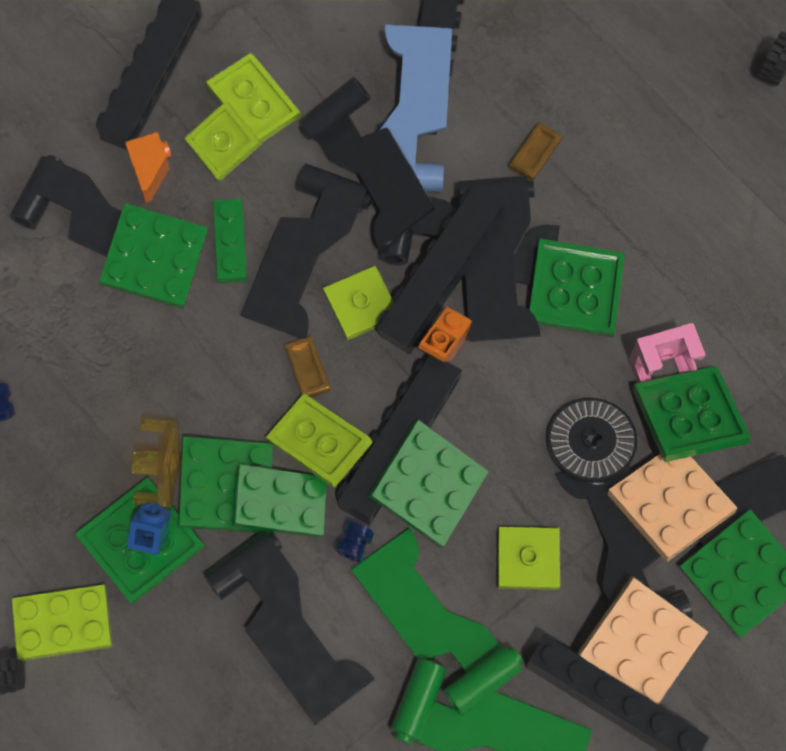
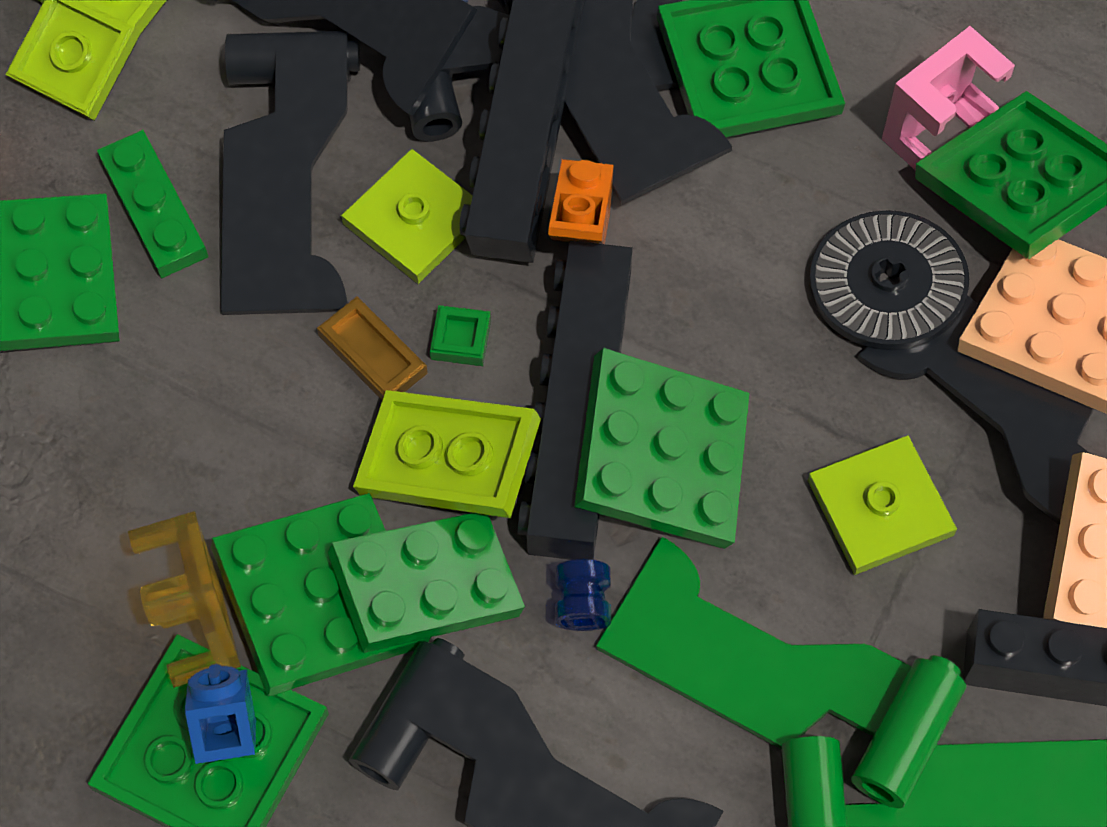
camera: 20 degrees left, 5 degrees down
none -> green tile [430,305,491,366]

